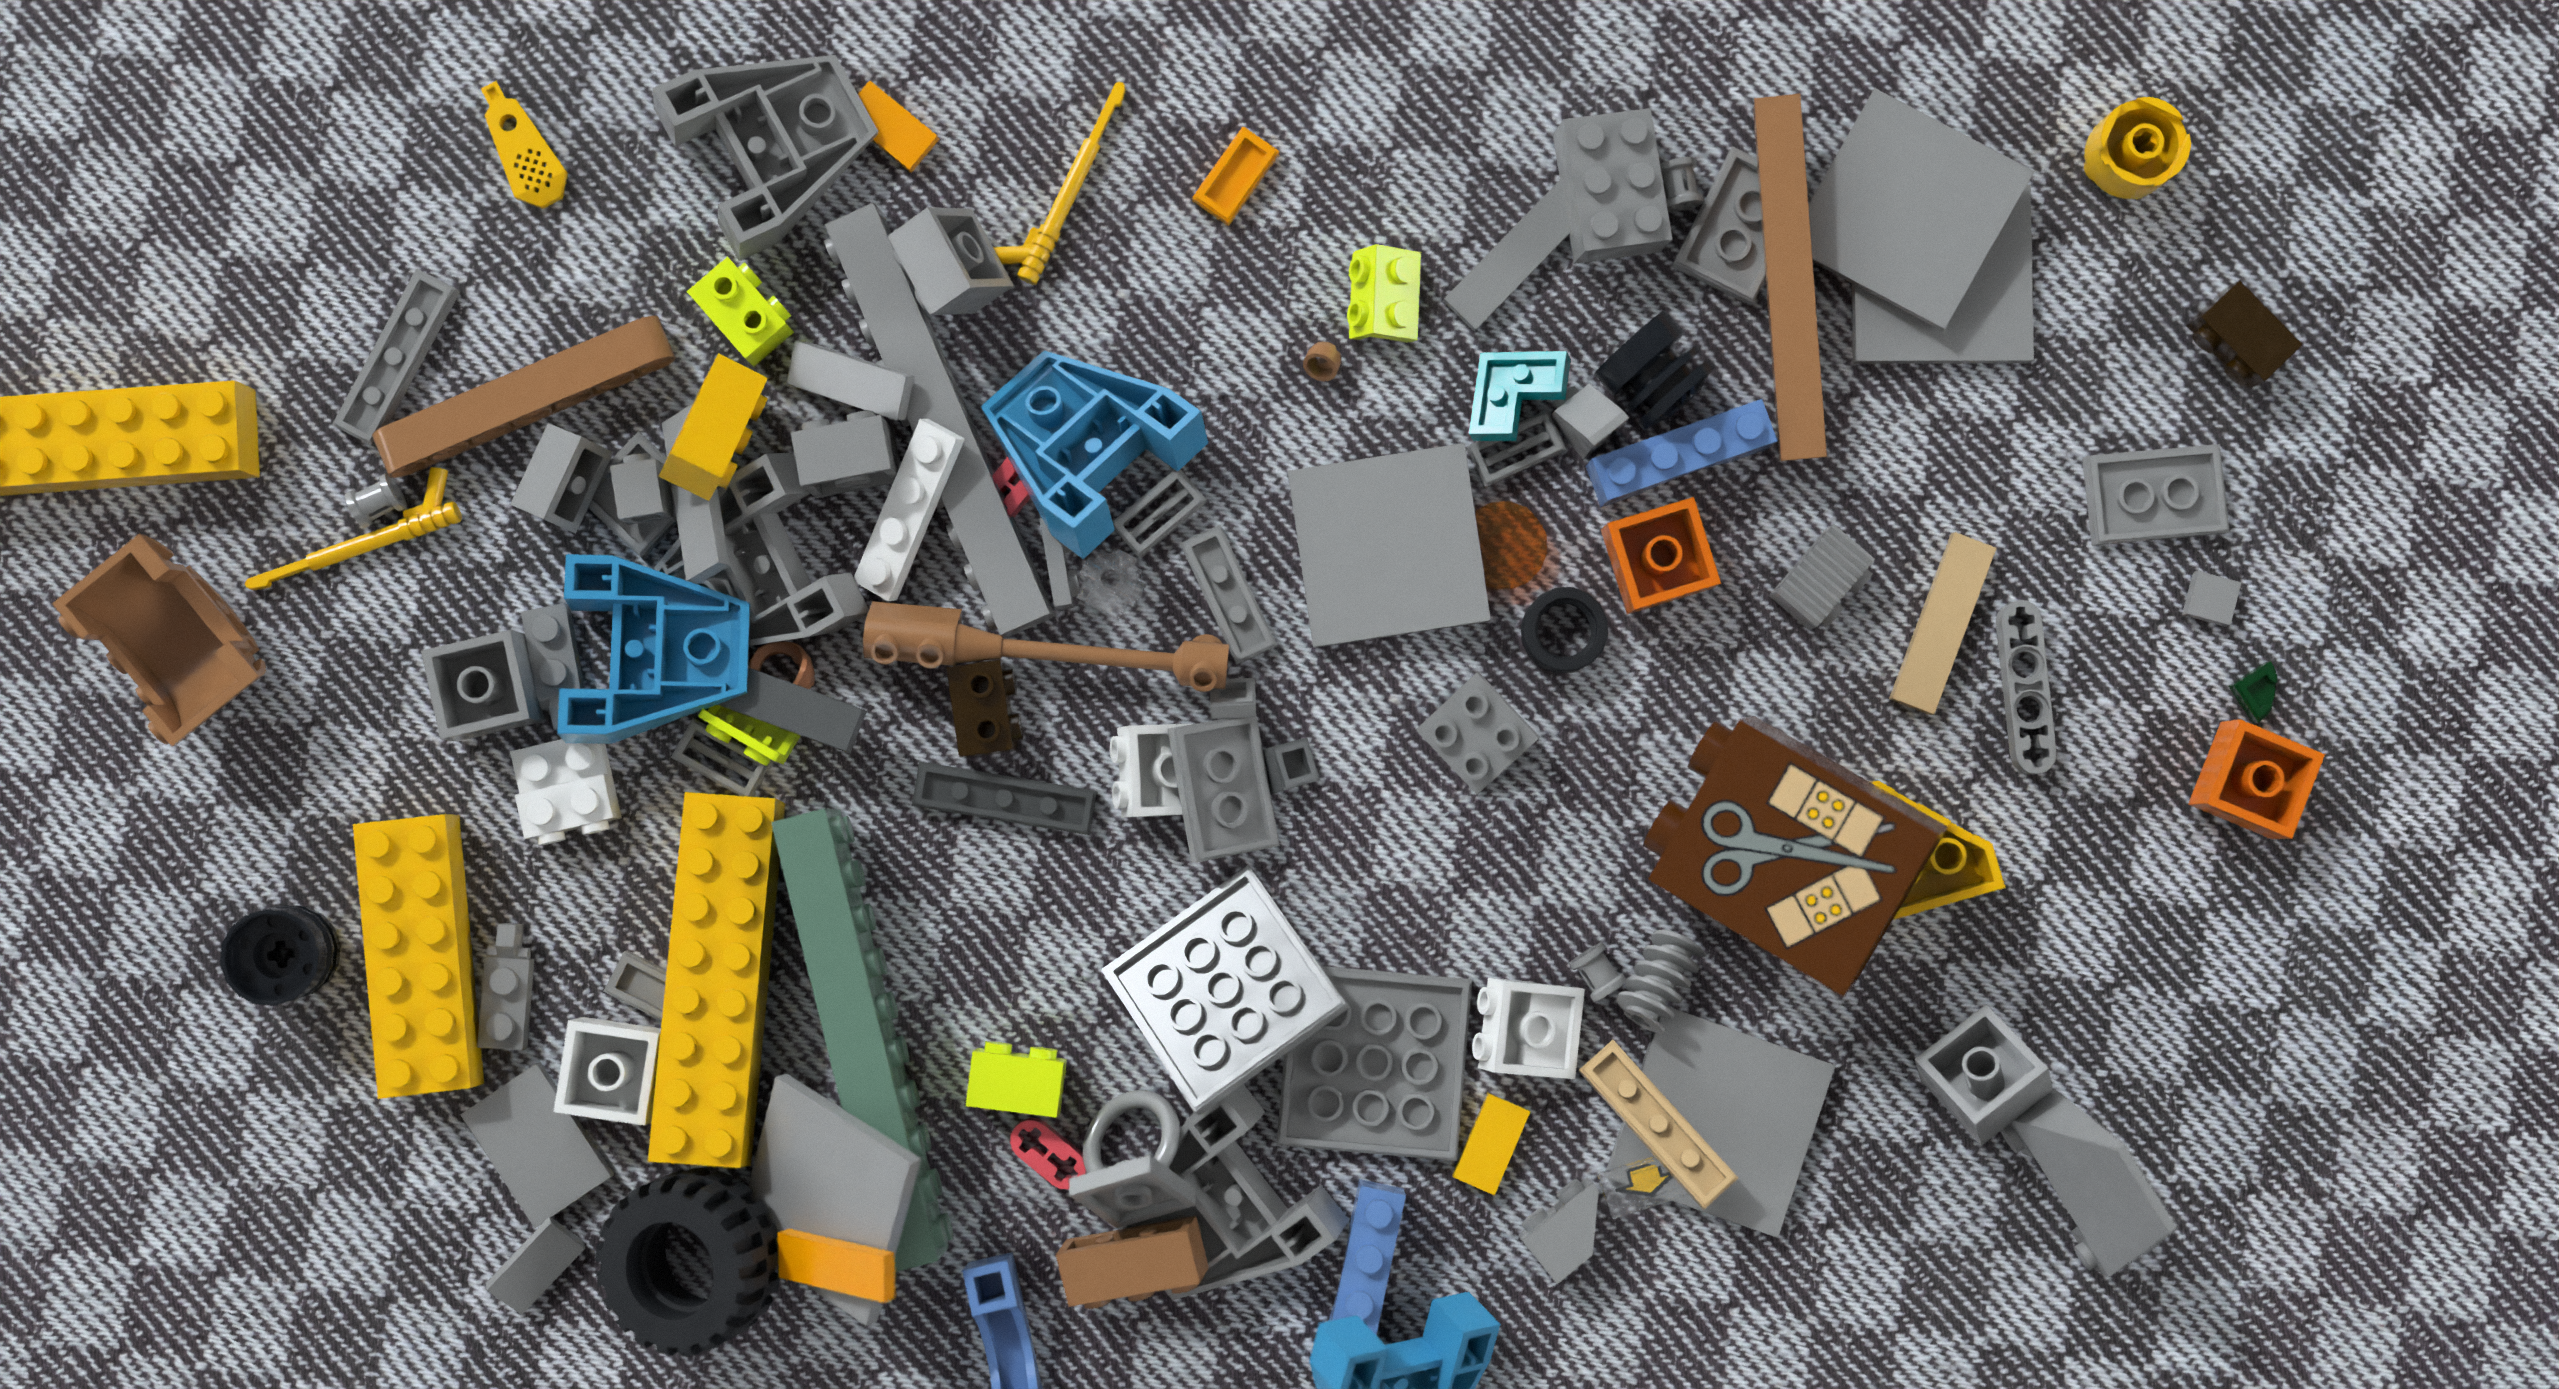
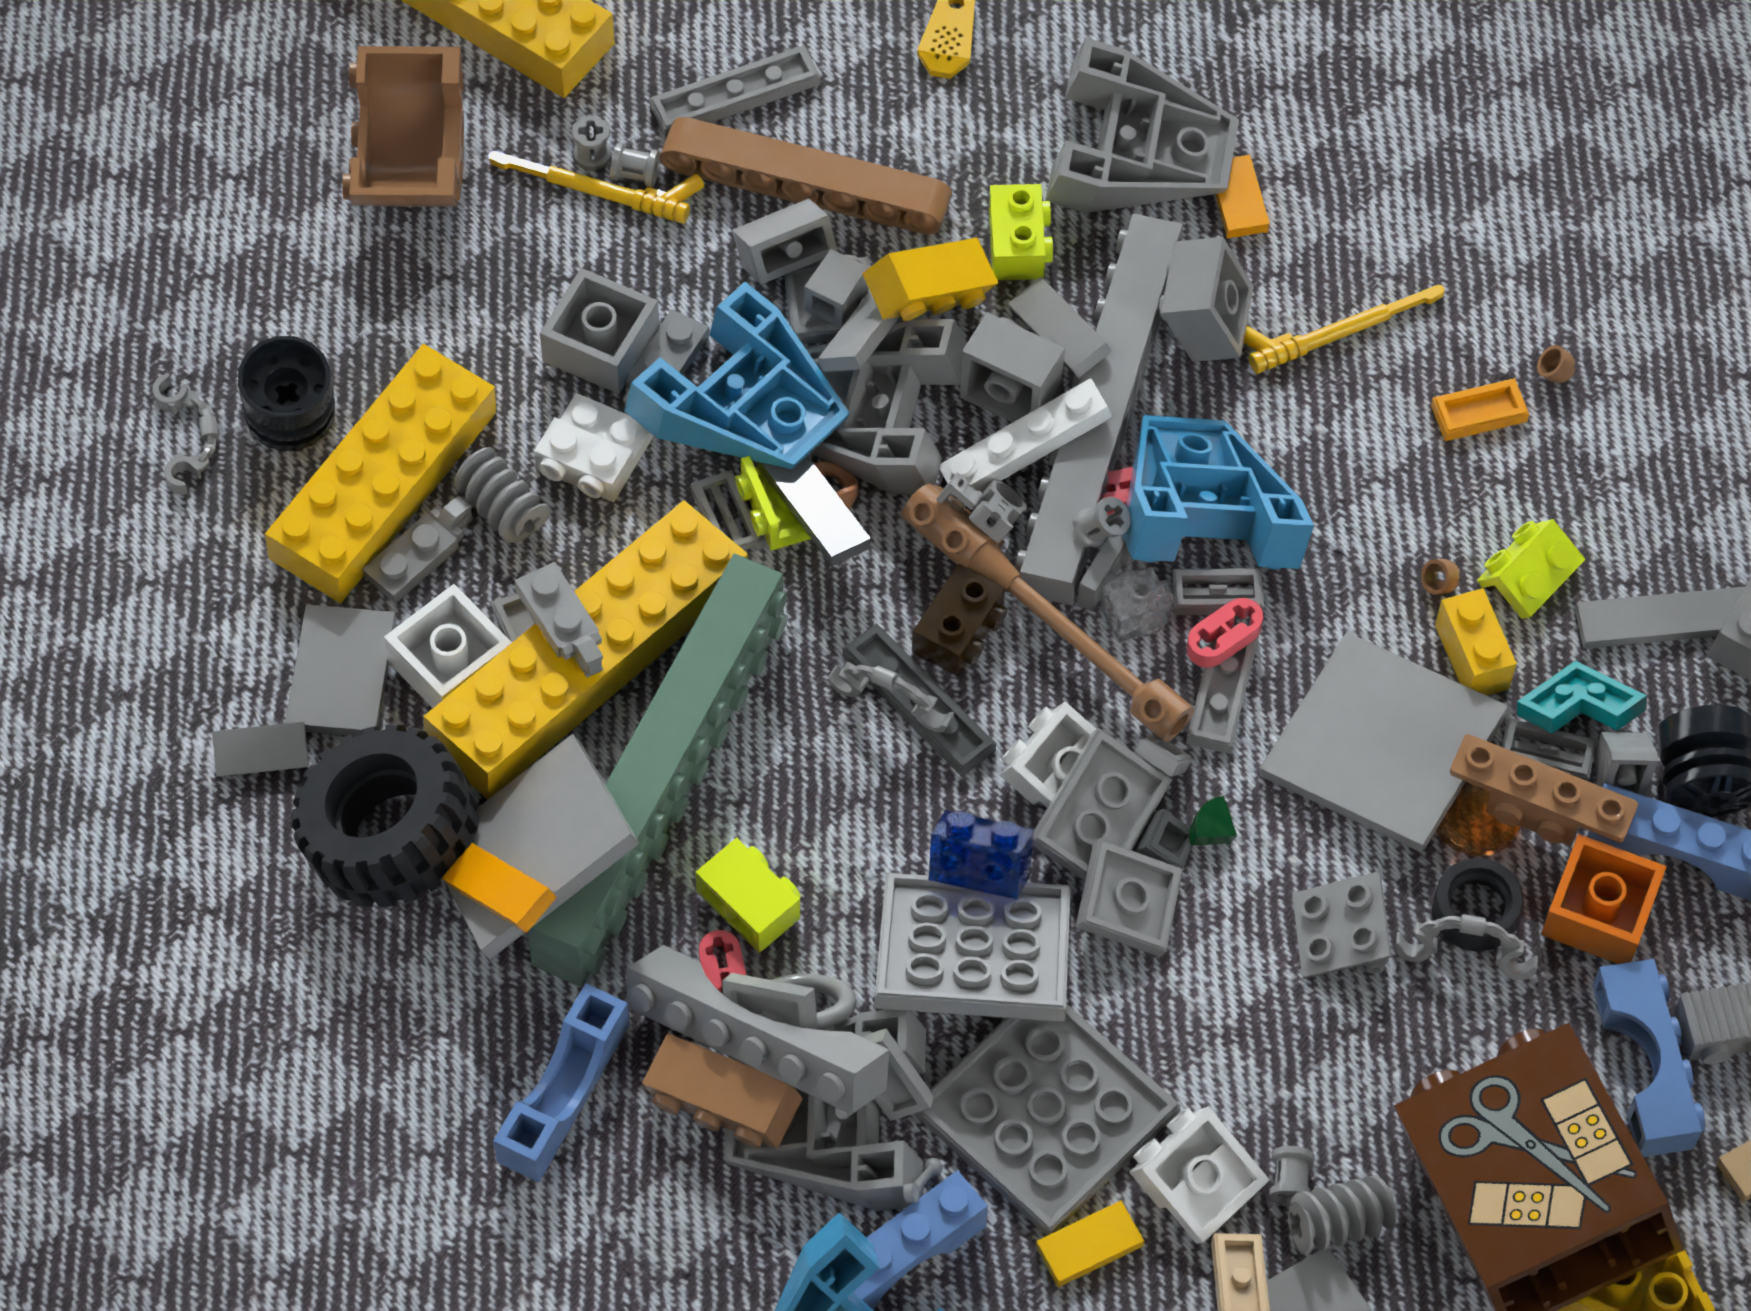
camera: 40 degrees right, 25 degrees down
none -> light grey piece [152,373,219,495]
none -> light grey piece [454,447,551,543]
none -> light grey hinge [515,562,603,678]
none -> light grey bush [572,115,612,171]
none -> light grey arch [626,945,889,1114]
none -> light grey piece [827,662,954,733]
none -> light grey tile [861,1028,934,1121]
none -> light grey hinge [903,1158,942,1203]
none -> clear blue brick [928,810,1034,900]
none -> light grey piece [936,472,1027,543]
none -> light grey bush [1072,497,1131,547]
none -> light grey tile [1076,839,1183,957]
none -> coral beam [1187,598,1263,668]
none -> dark green tile [1189,796,1237,846]
none -> light grey piece [1396,914,1538,980]
none -> yellow brick [1435,588,1517,696]
none -> medium nougat bracket [1449,734,1638,847]
none -> medium nougat hinge [1537,345,1575,383]
none -> medium blue arch [1592,959,1705,1157]

